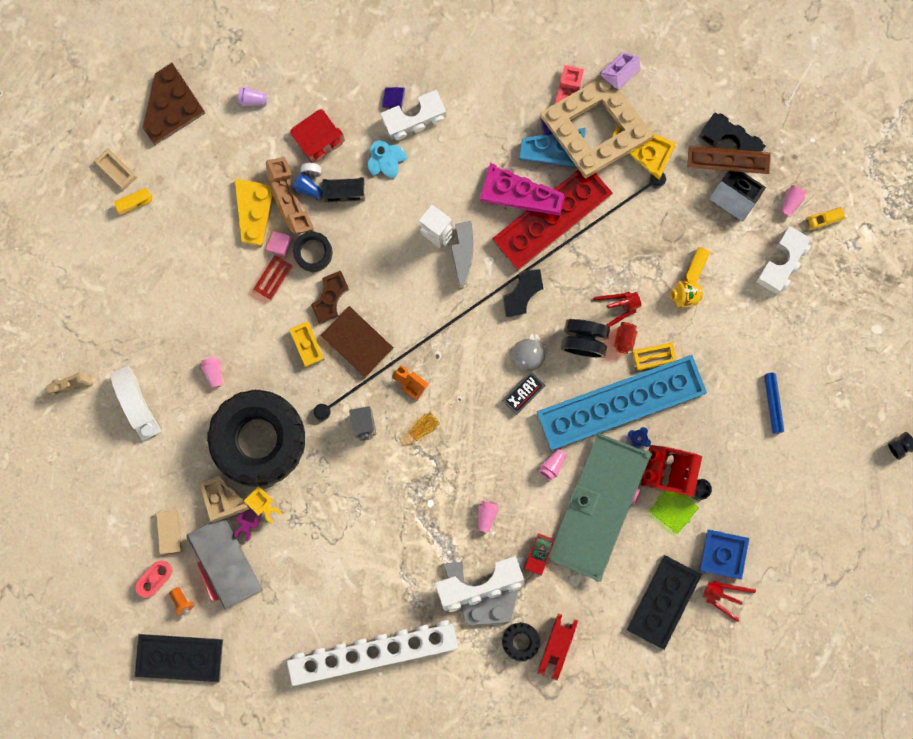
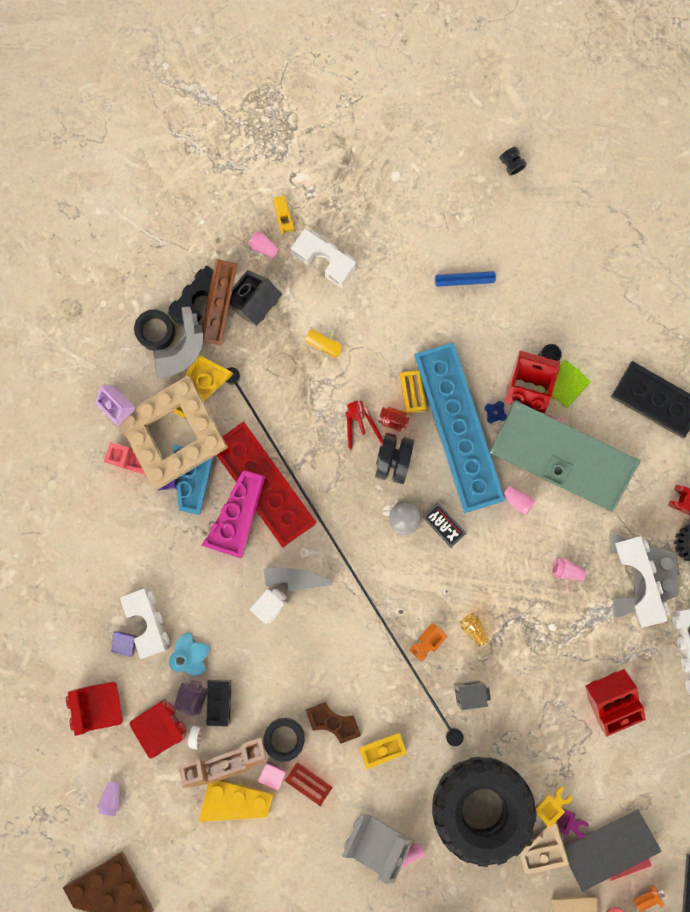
camera: 90 degrees left, 0 degrees up
blue cone [292,173,323,200] -> none
reddish brown tile [321,306,394,378] -> none
black tile [502,269,544,317] -> none
leg [524,533,554,575] -> none
yellow head [670,280,703,308] -> none
blue plate [699,529,750,580] -> none
red plant [703,581,756,622] -> none
none -> red bracket [66,681,123,736]
none -> black tyre [134,309,175,351]
none -> light grey arch [153,307,203,378]
none -> clear purple brick [173,680,208,716]
none -> light grey panel [342,814,413,884]
none -> red piece [585,669,646,737]

